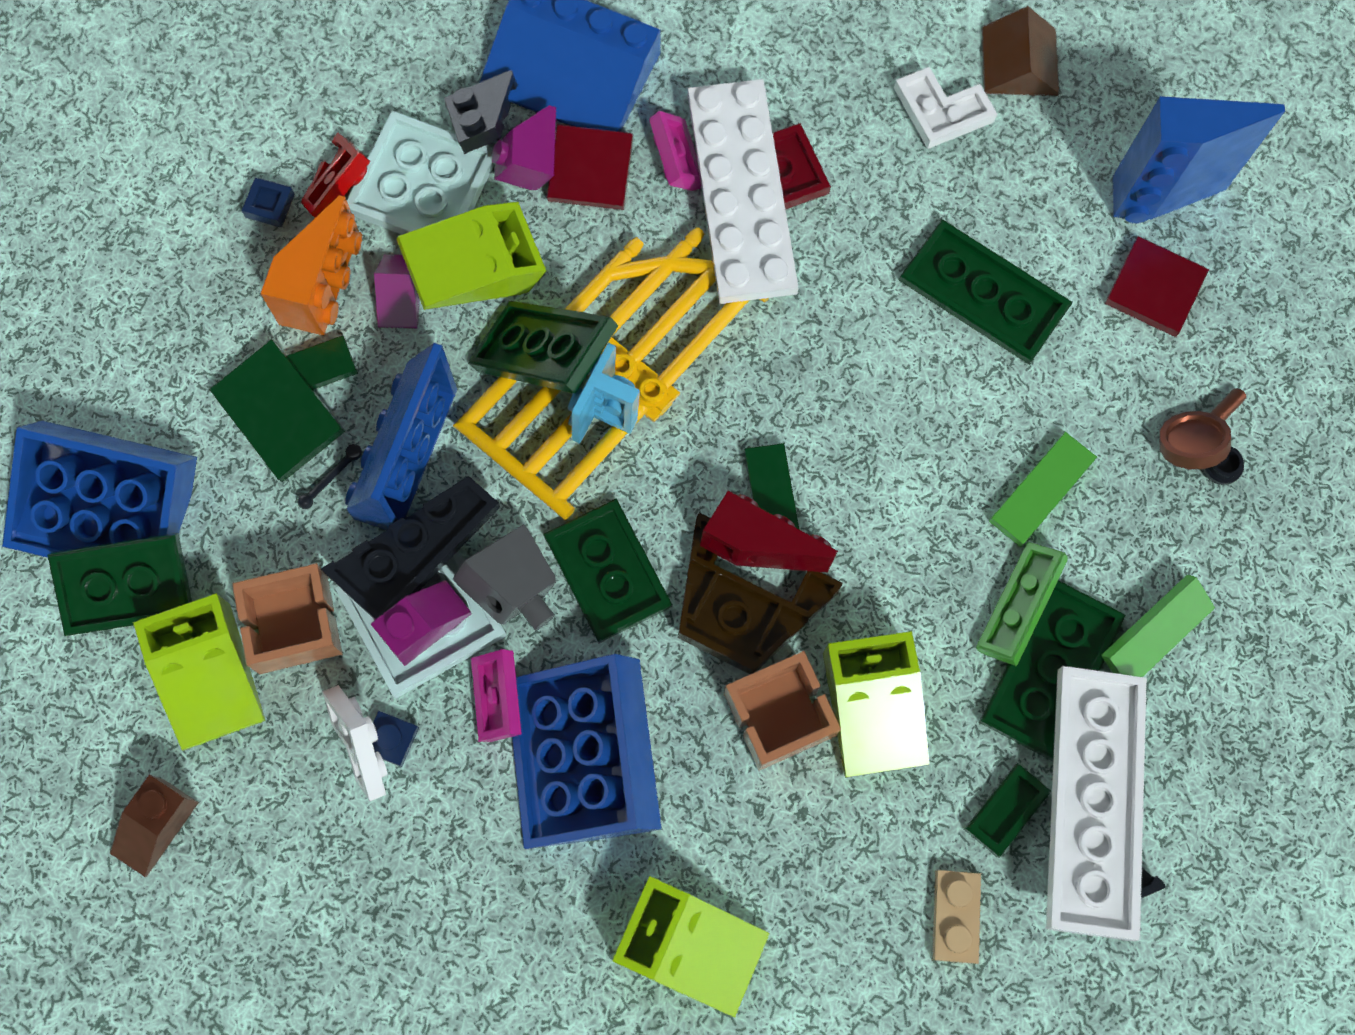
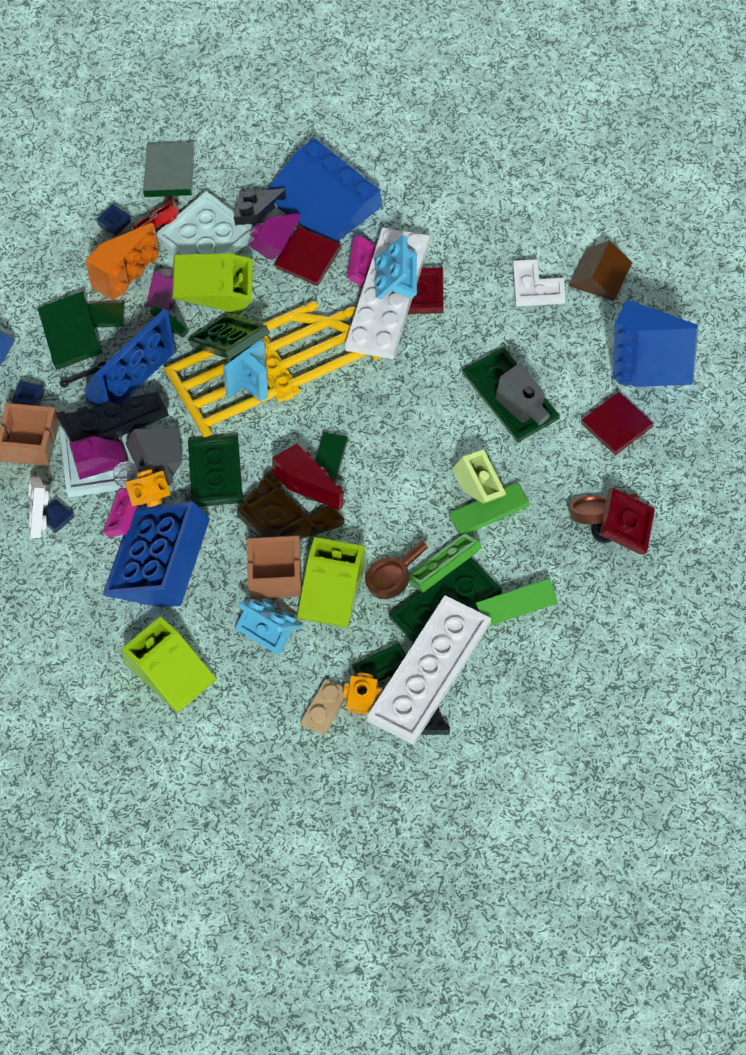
camera: 30 degrees right, 15 degrees down
none -> dark blue plate [12,381,45,406]
none -> clear tile [113,461,139,488]
none -> light orange brick [125,469,171,508]
none -> tile [143,142,194,197]
none -> dark green tile [149,304,189,338]
none -> medium azure bracket [235,598,302,654]
none -> light orange brick [343,673,382,715]
none -> copper piece [365,541,428,599]
none -> medium azure bracket [374,235,417,299]
none -> yellowish green slope [452,449,506,504]
none -> dark grey torso [496,363,550,425]
none -> dark red tile [600,488,655,555]

